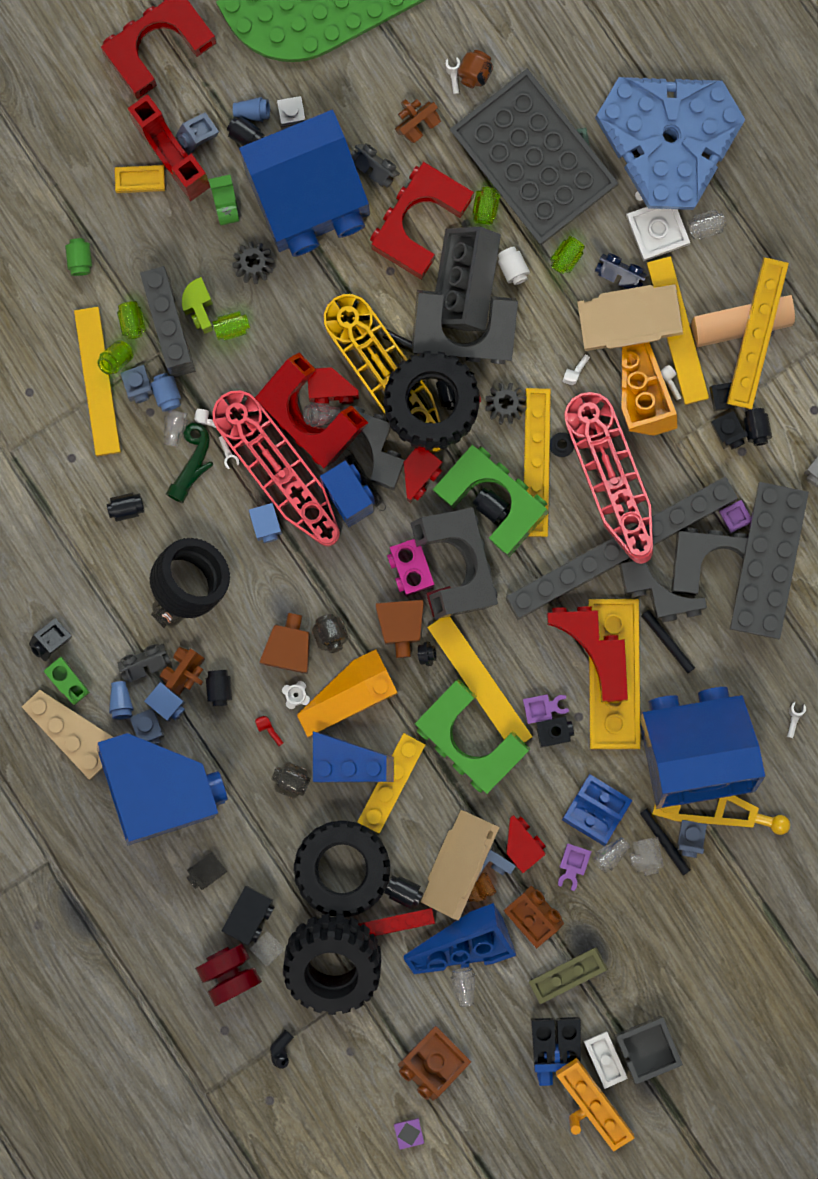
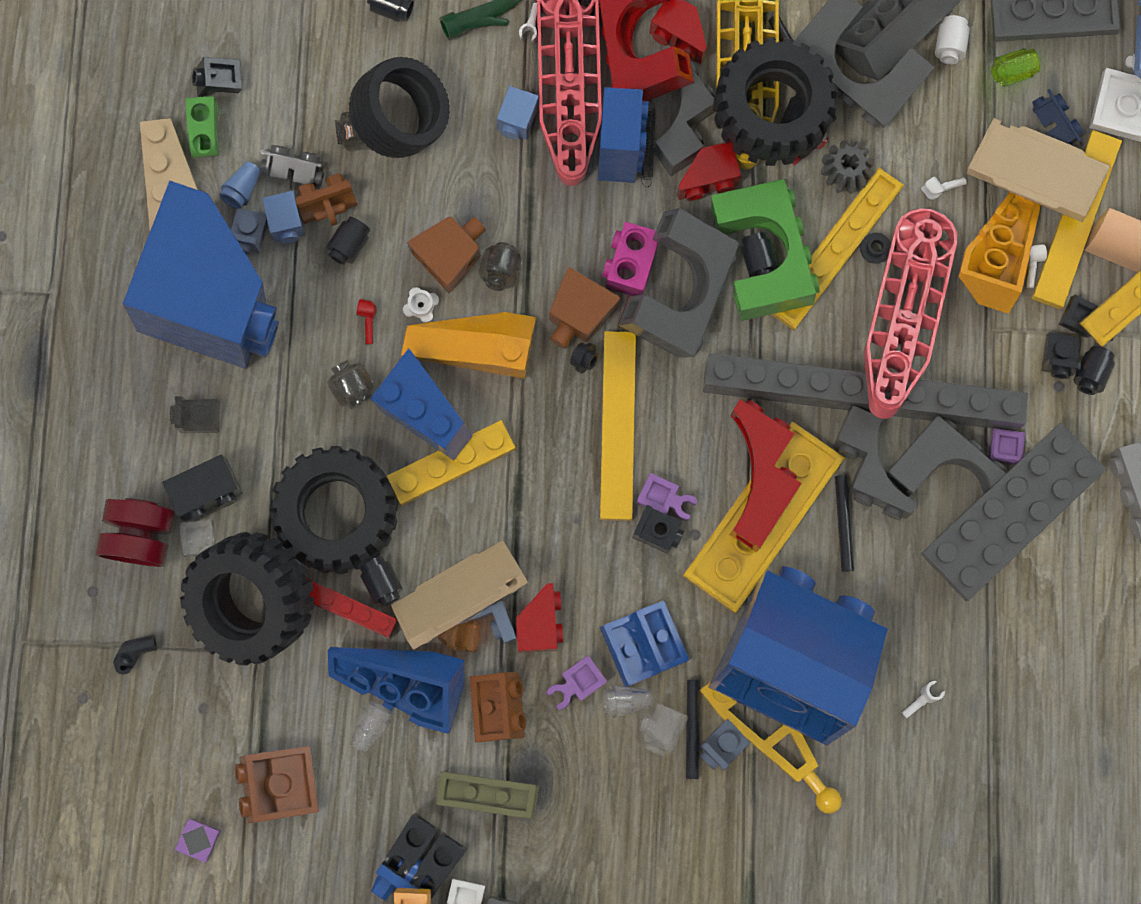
camera: 30 degrees right, 5 degrees down
clear cone [303,402,341,427] -> none
bright green arch [415,679,531,794] -> none

